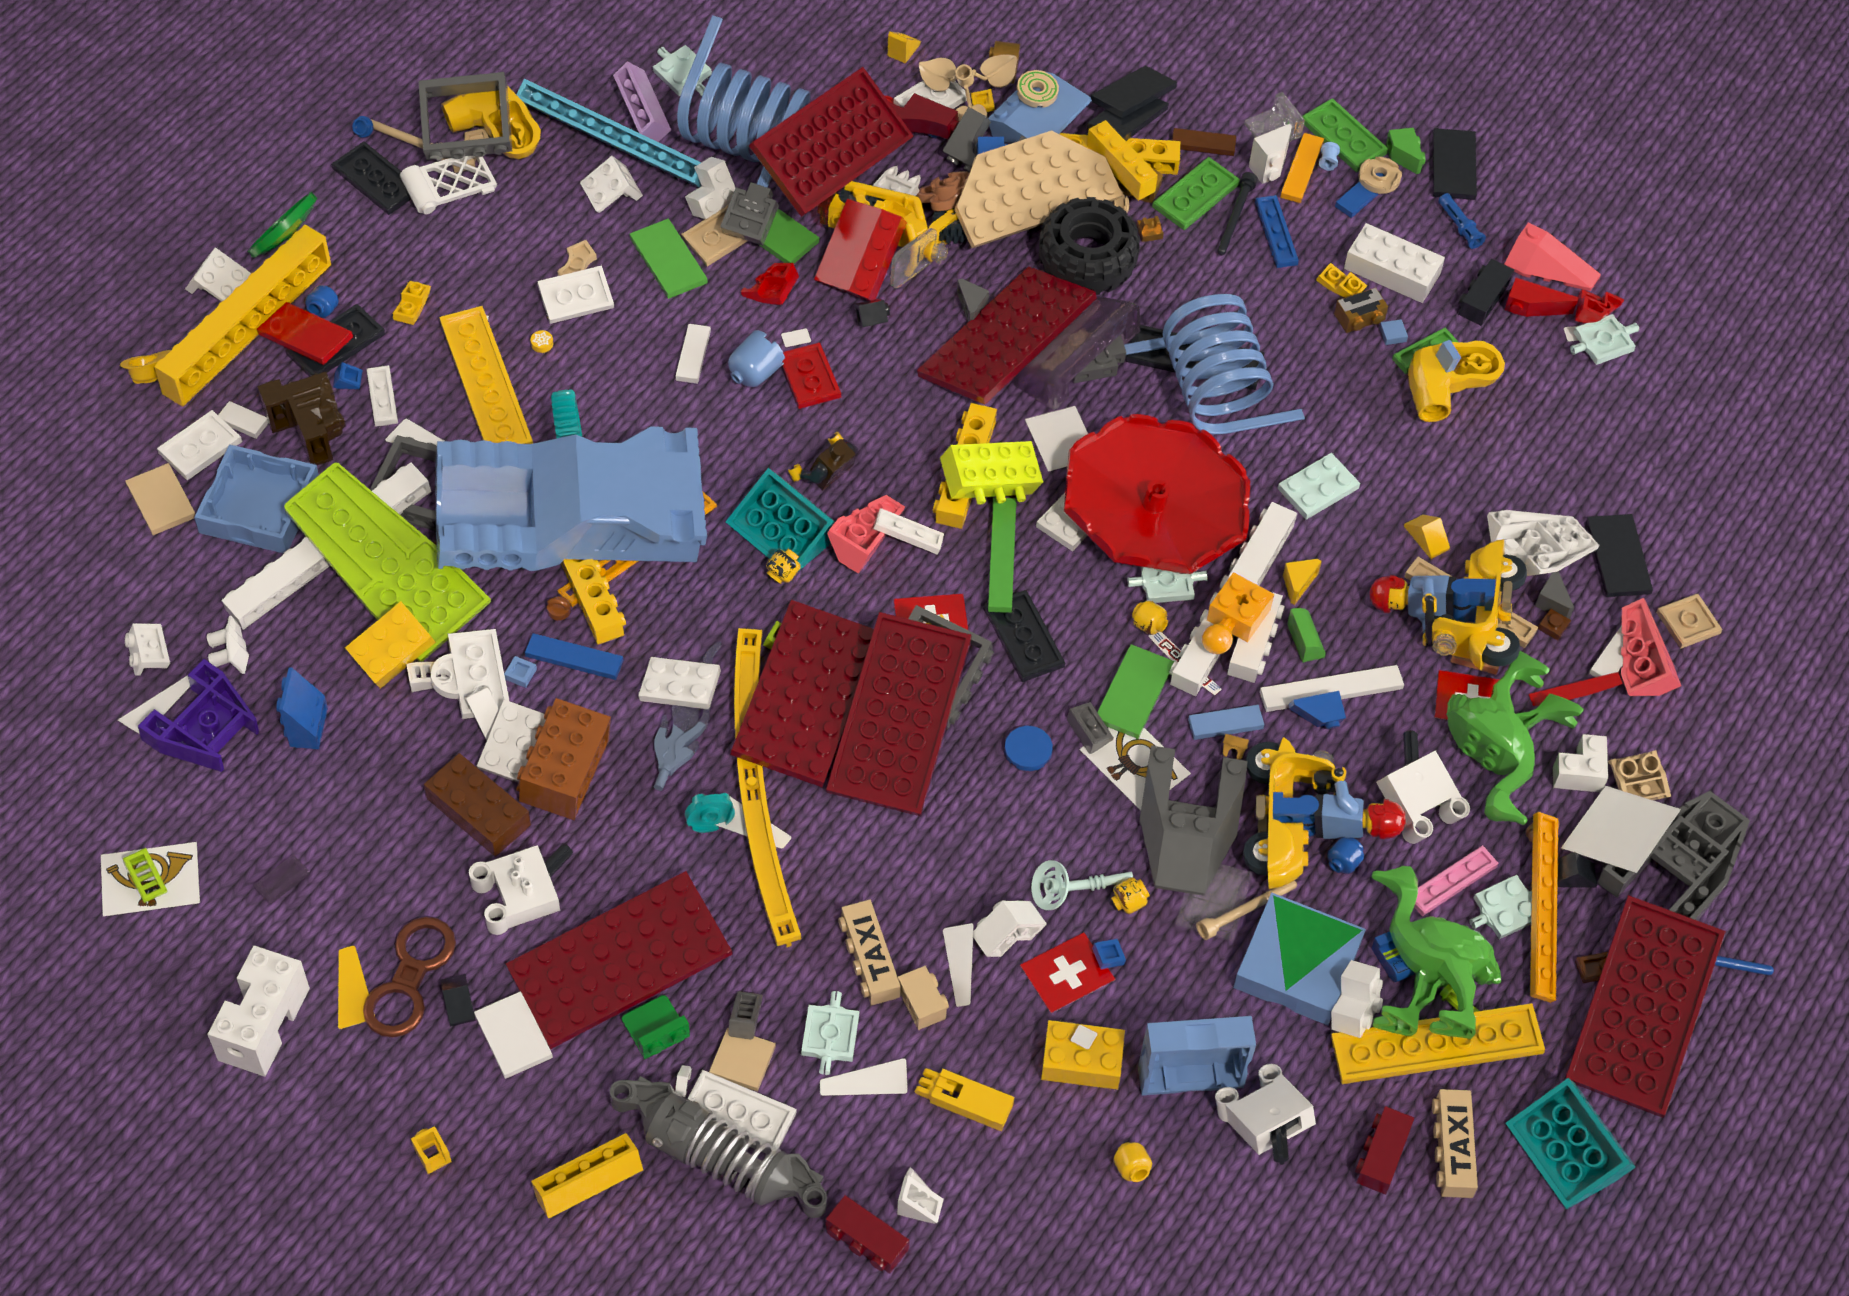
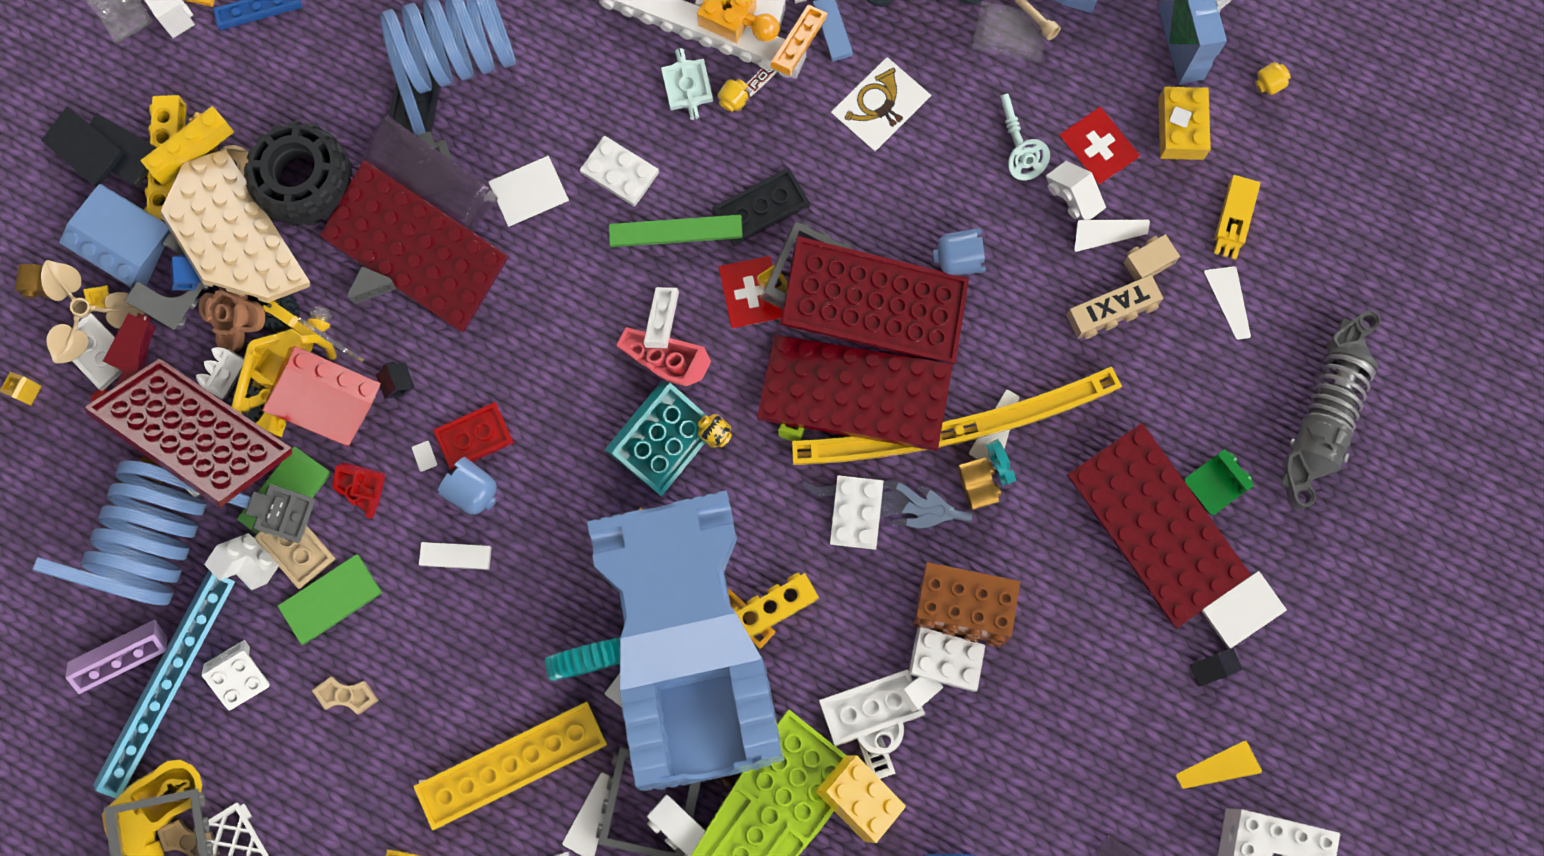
camera: 90 degrees left, 20 degrees up
copper bar [363,917,456,1038] -> none
yellow window [411,1126,452,1174] -> none
reddish brown brick [424,753,531,857] -> none
white piece [469,844,573,935] -> none
medium blue tile [504,656,537,688] -> none
blue tile [525,633,624,680] -> none
yellow tile [530,330,553,353] -> none
yellow brick [531,1133,643,1219] -> none
white plate [538,266,614,324] -> none
dark orange tile [547,596,571,620] -> none
light aqua plate [653,45,712,96] -> none
white tile [675,1065,692,1097] -> none
white tile [688,1070,797,1153] -> none
tan tile [709,1028,776,1092] -> none
flat silver slope [728,991,763,1040] -> none
torso [788,432,858,491] -> none
light aqua plate [801,991,859,1075] -> none
dark red brick [826,1195,910,1274] -> none
white slope [897,1167,944,1224] -> none
yellow brick [933,403,997,529] -> none
neon yellow piece [940,441,1043,505] -> none
blue tile [1004,726,1053,771] -> none
tan tile [1017,70,1059,108] -> none
red piece [1064,414,1250,574] -> none
flat silver slope [1067,702,1114,754] -> none
blue plate [1092,939,1126,969] -> none
bright green tile [1097,644,1175,739] -> none
yellow head [1111,877,1150,914] -> none
pearl gold tile [1137,216,1164,242] -> none
dark grey wedge [1139,745,1248,896] -> none
bright green tile [1152,157,1240,230] -> none
reddish brown tile [1172,128,1236,156] -> none
black piece [1217,172,1258,256] -> none
pearl gold tile [1223,734,1249,760] -> none
none -> light orange tile [770,5,827,76]
none -> medium blue cylinder [933,228,986,275]
none -> pearl gold brick [957,457,1001,510]

